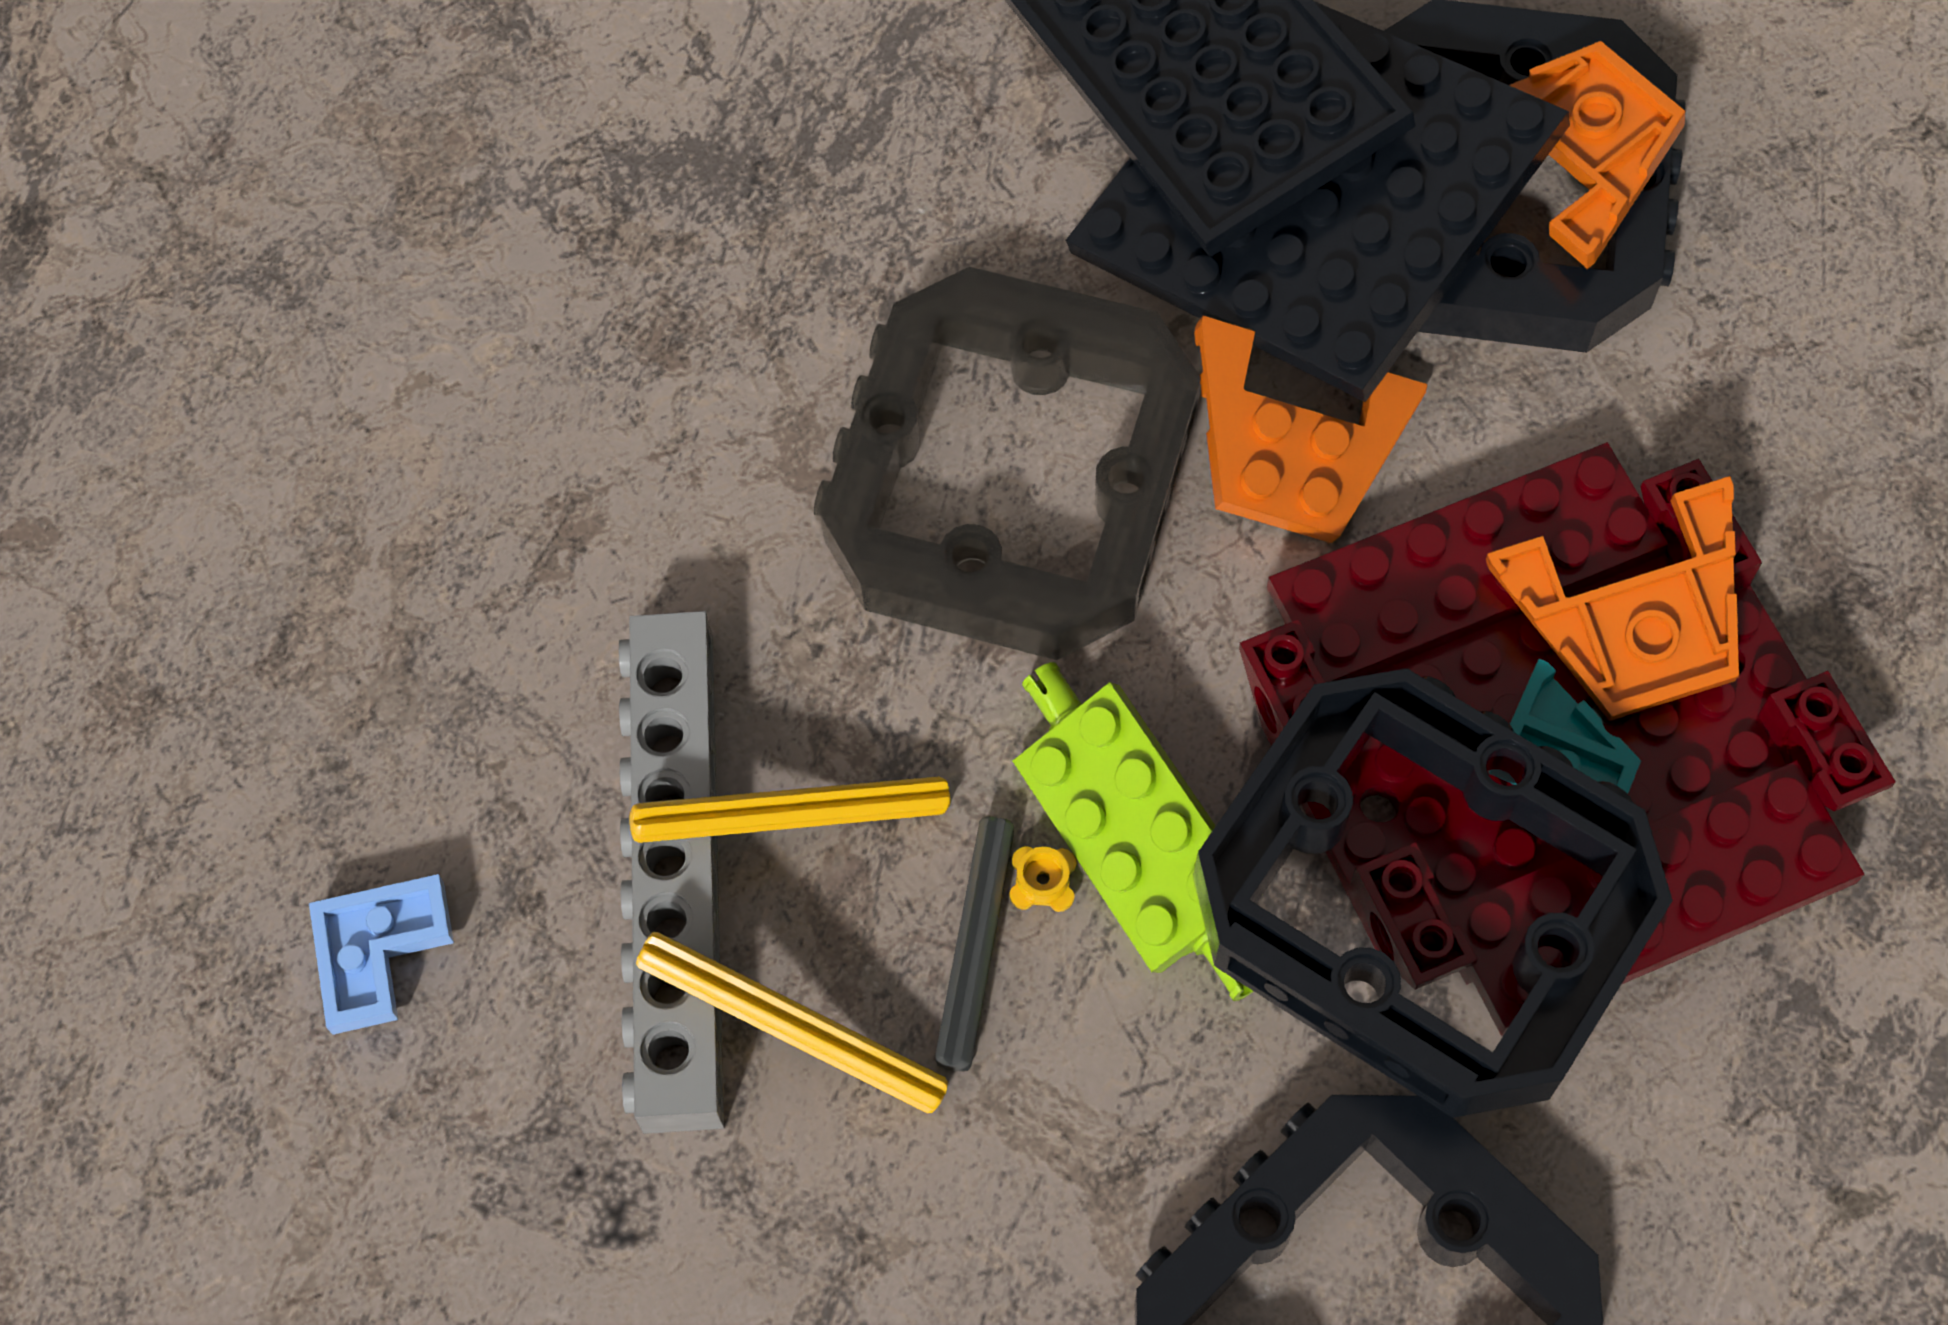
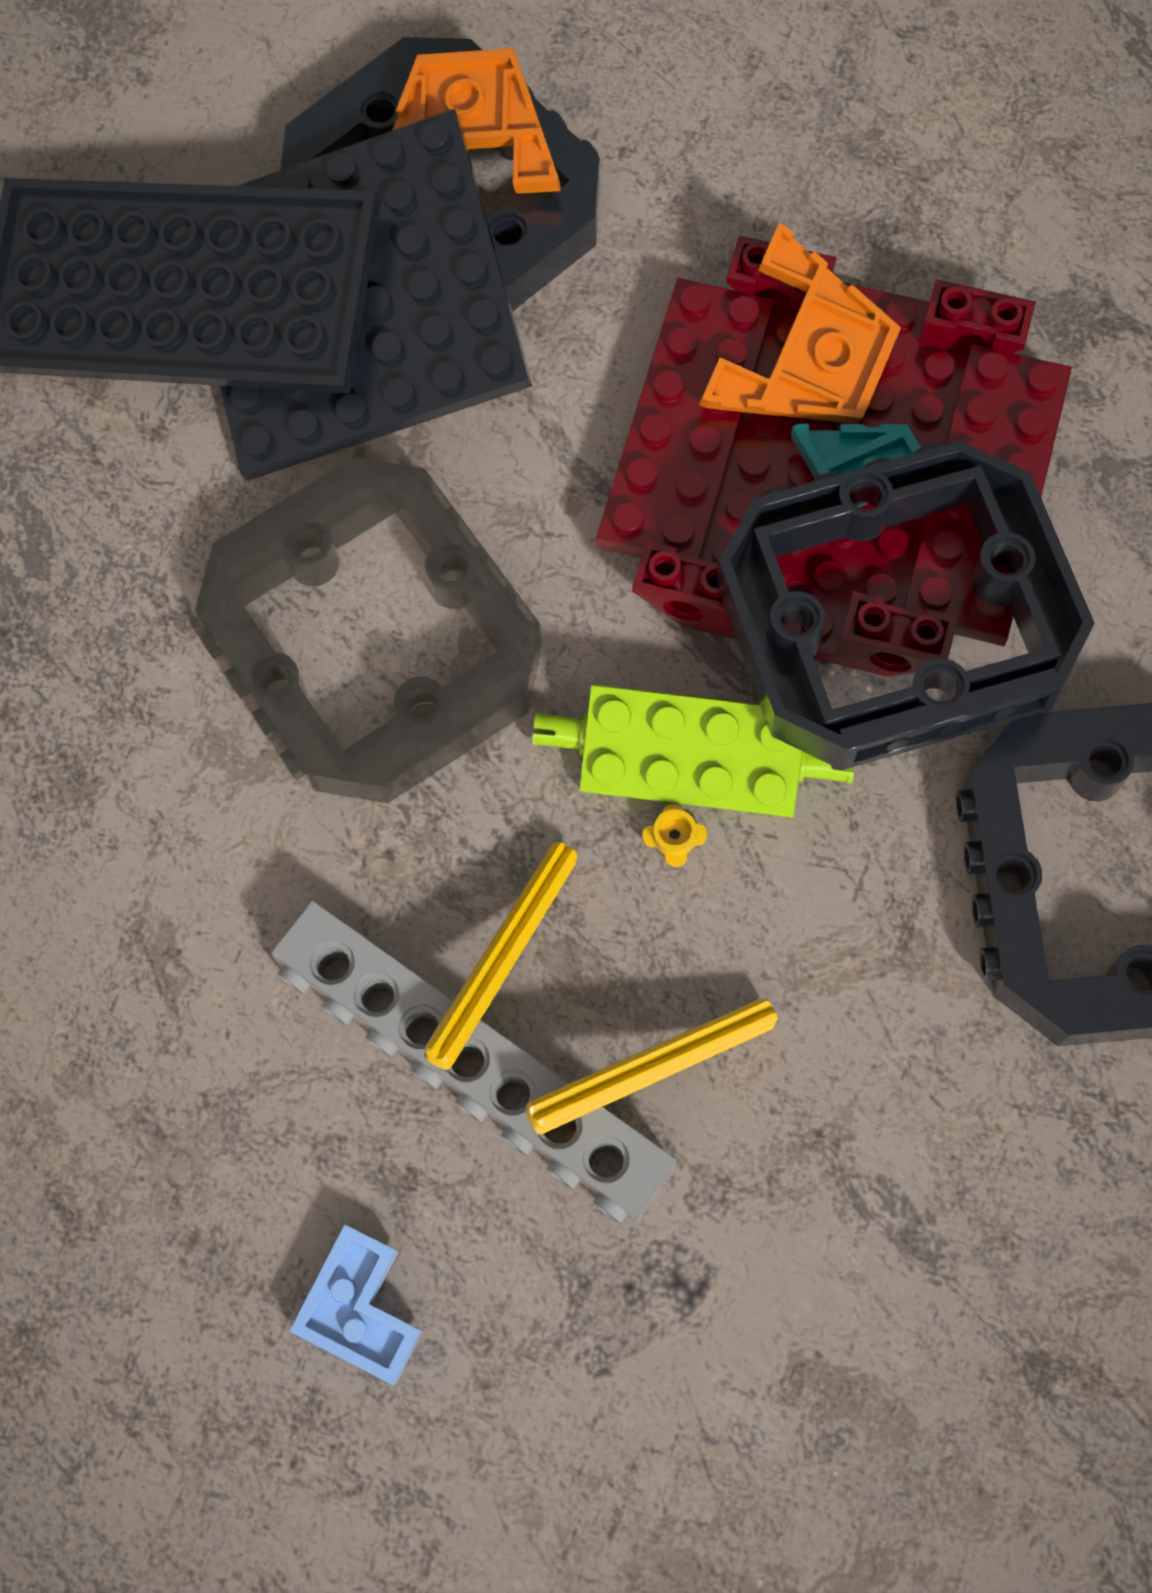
camera: 50 degrees left, 5 degrees up
dark grey axle [935,816,1014,1071] -> none
orange wing [1194,316,1427,543] -> none

